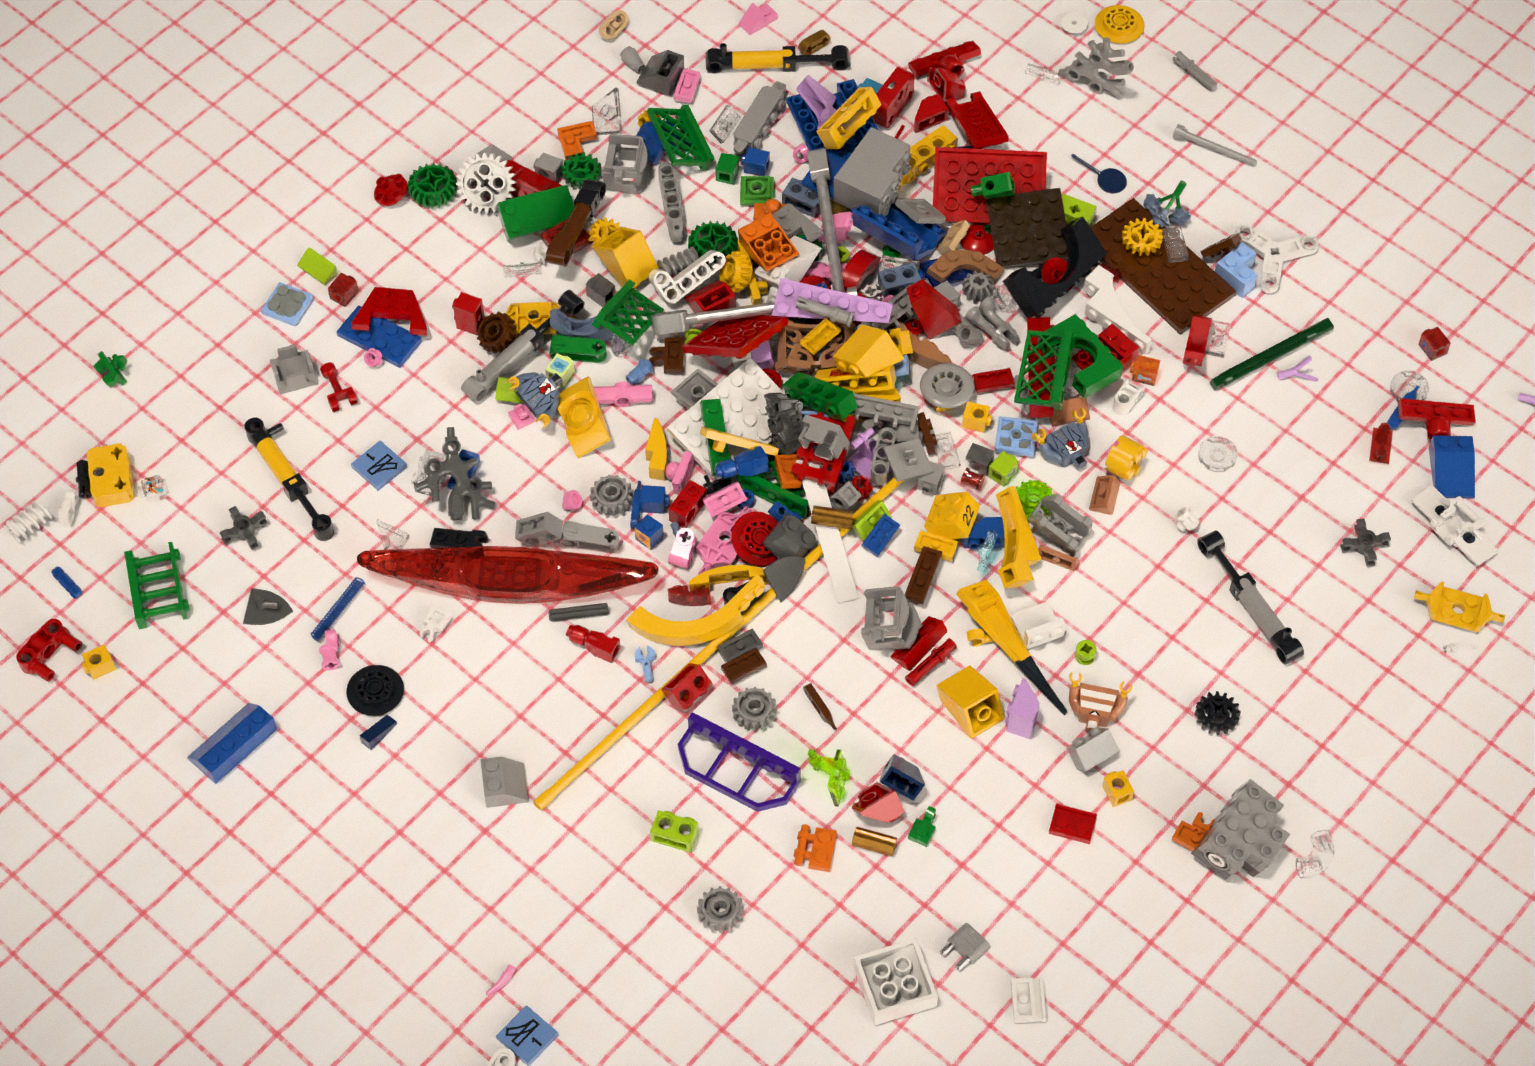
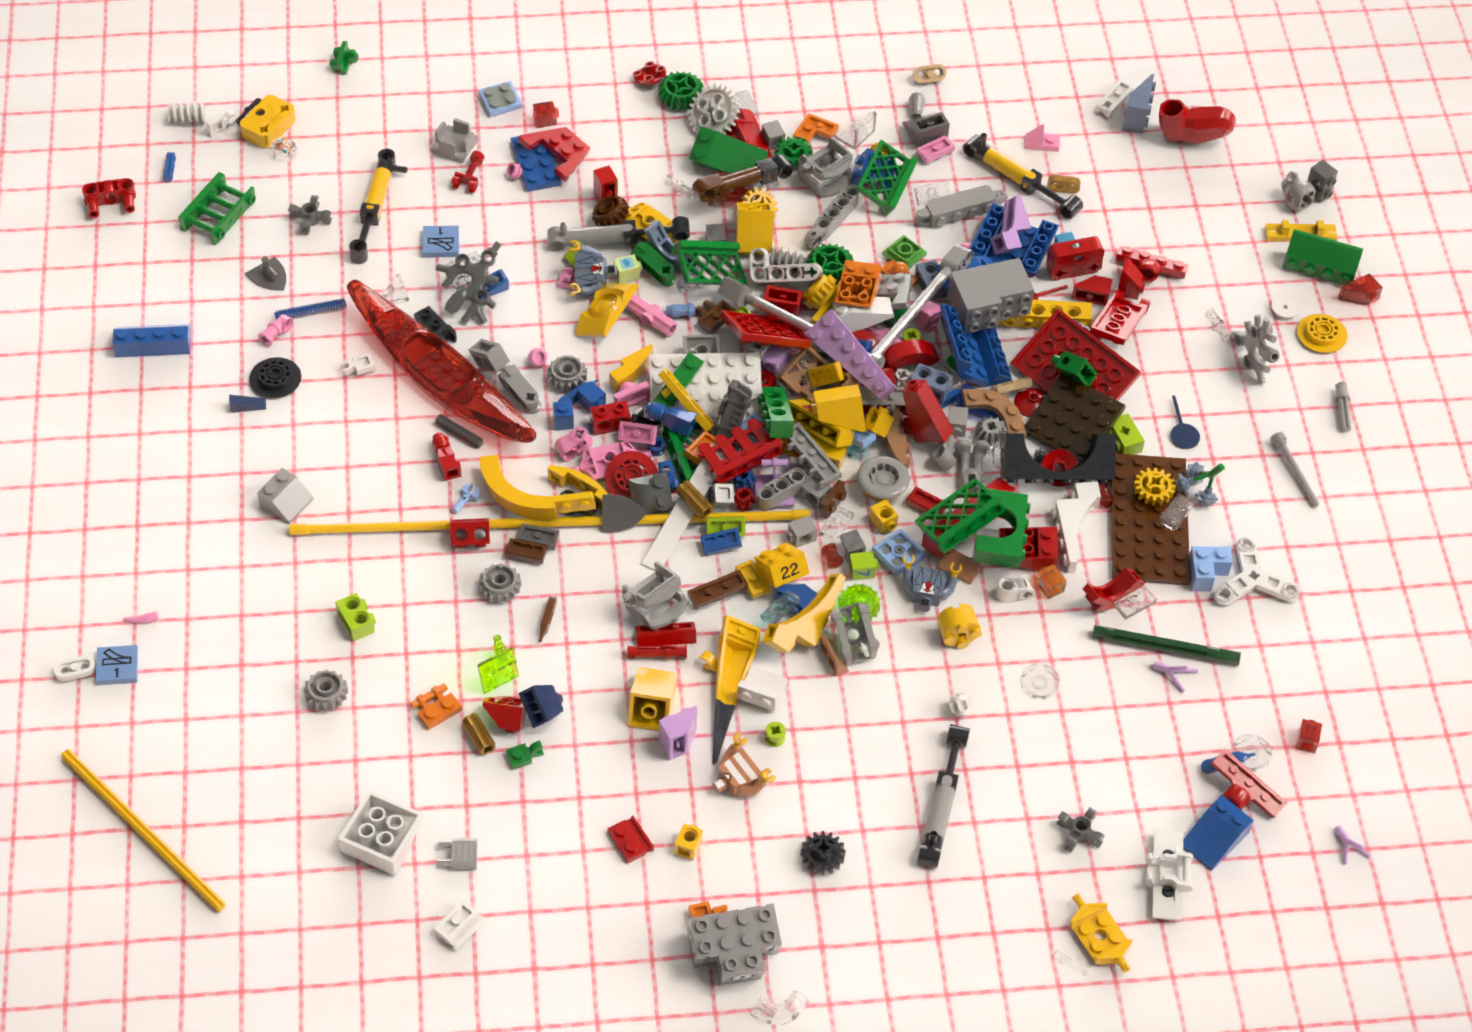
camera: 40 degrees right, 5 degrees down
yellow brick [81,644,116,680] -> none
lime slope [297,247,338,285] -> none
clear red slope [667,585,711,606] -> none
dark purple plate [678,712,801,812] -> none
green brick [715,153,739,185] -> none
blue brick [741,147,770,176] -> none
light grey pin [795,296,855,328] -> none
light grey panel [798,414,850,461] -> none
yellow brick [816,87,881,150] -> none
light grey piece [883,438,934,482] -> none
light grey plate [895,198,946,224] -> none
piece [1067,727,1120,771] -> none
nougat slope [1089,475,1120,515] -> none
reddish brown hinge [1200,233,1242,258] -> none
clear red hinge [1369,423,1393,464] -> none

